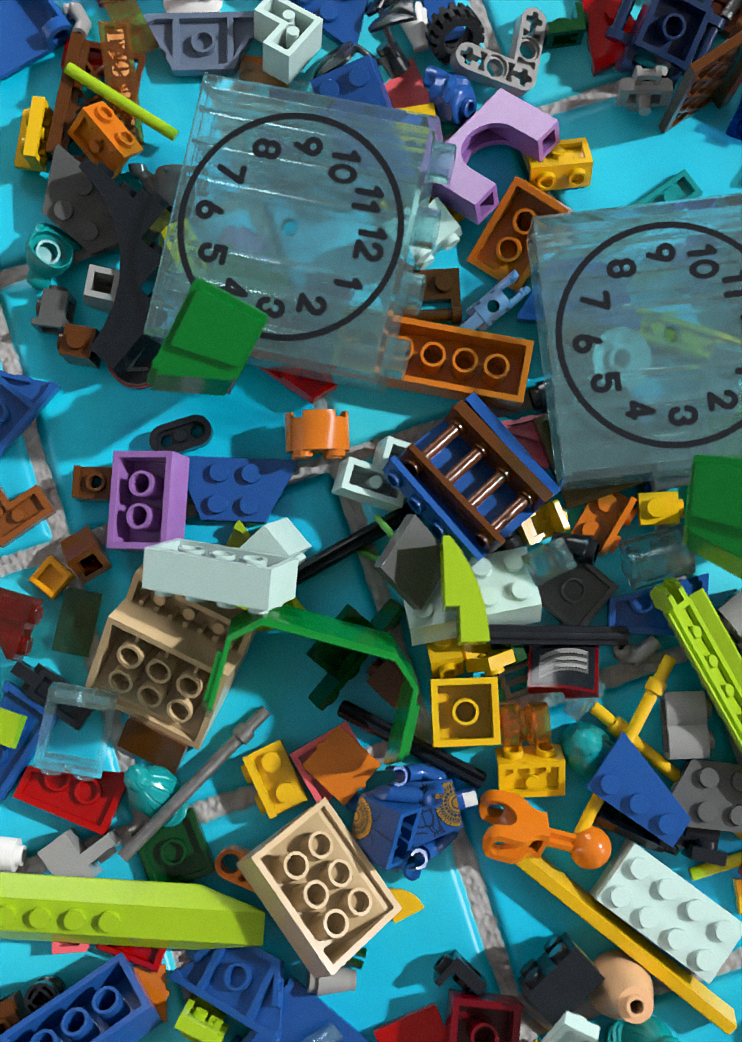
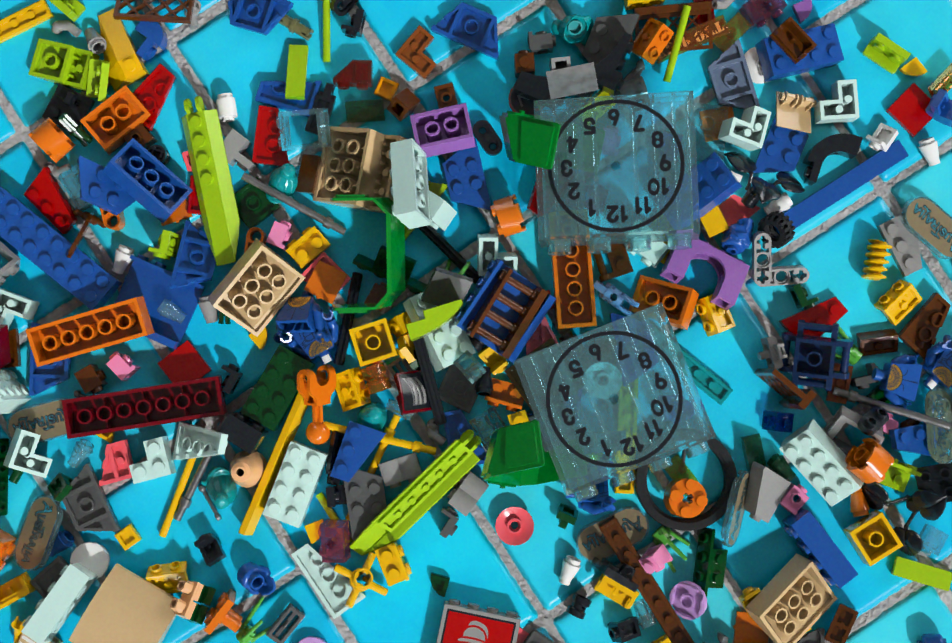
camera: 75 degrees right, 5 degrees up
none -> dark green brick [240,345,316,431]
none -> bright pink brick [266,220,293,250]
none -> flat silver sticker [546,62,599,99]

